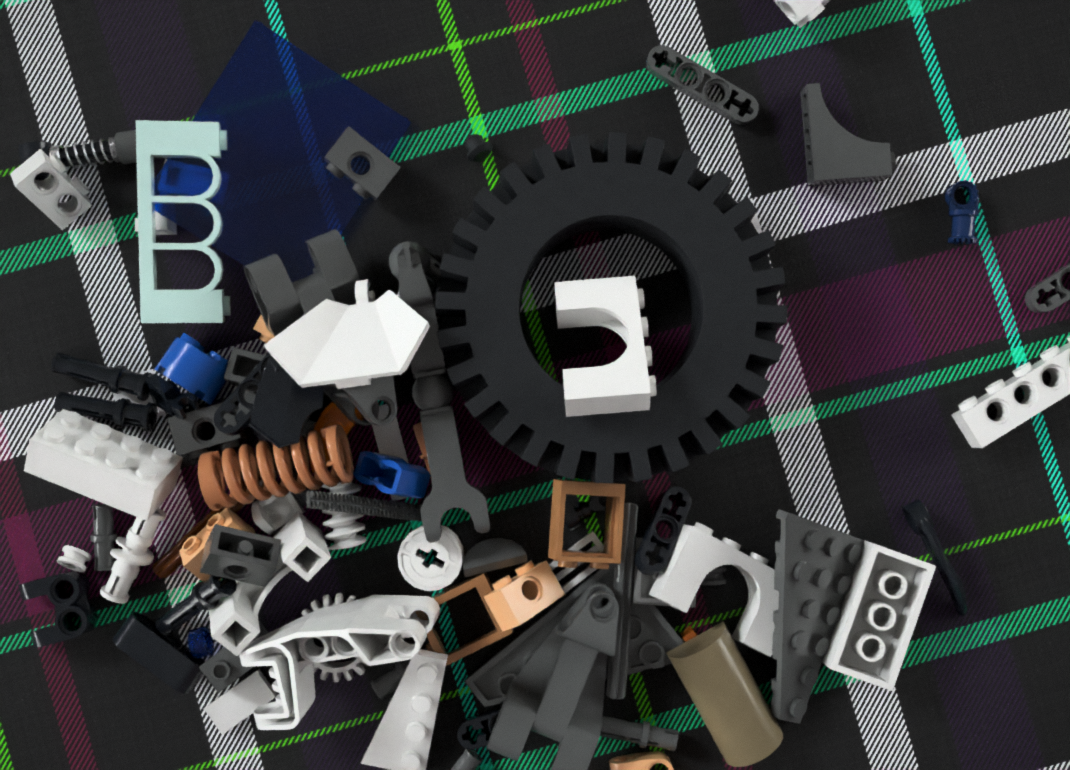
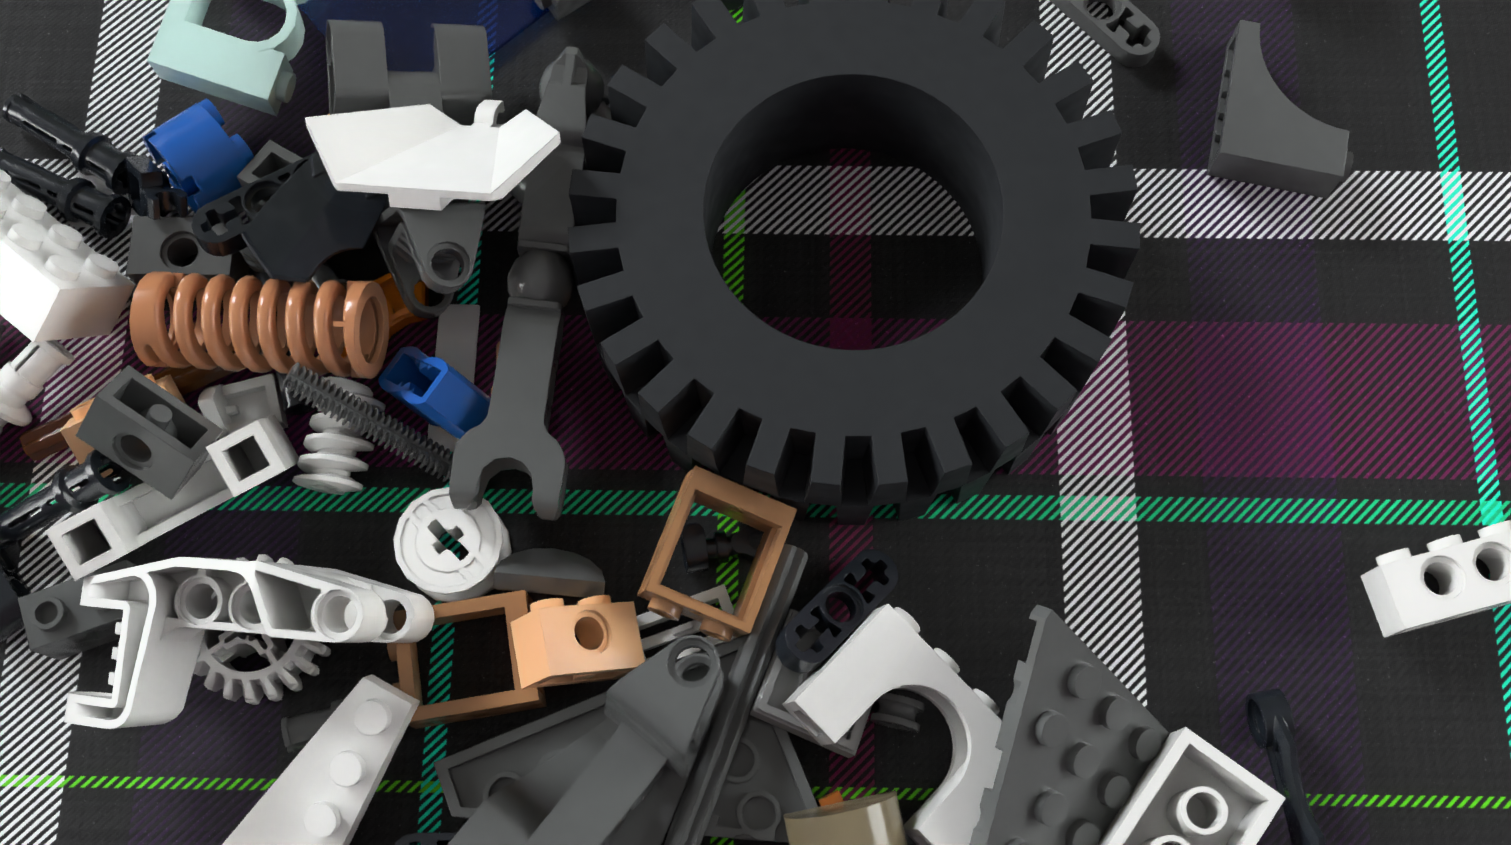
camera: 20 degrees right, 15 degrees down
clear blue axle [188,626,214,658] -> none
white tile [204,669,277,735] -> none
white arch [554,276,657,417] -> none
dark blue connector [945,180,979,244] -> none

